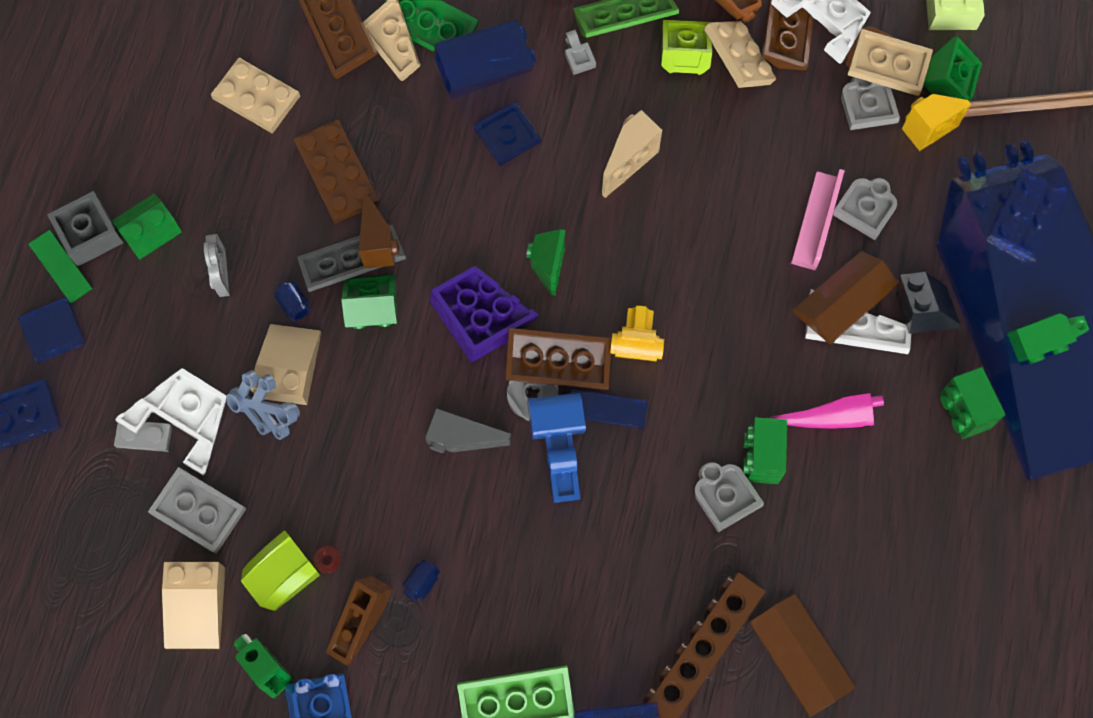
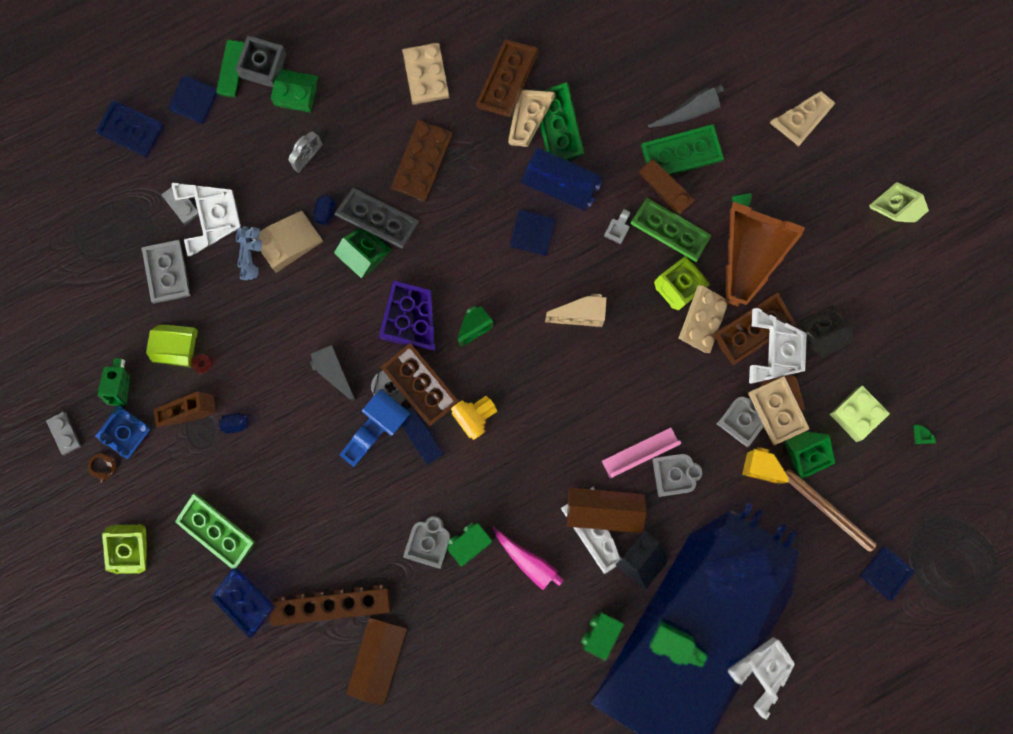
camera: 45 degrees right, 10 degrees up
tan slope [162,562,225,649] -> none
reddish brown slope [359,195,399,268] -> none

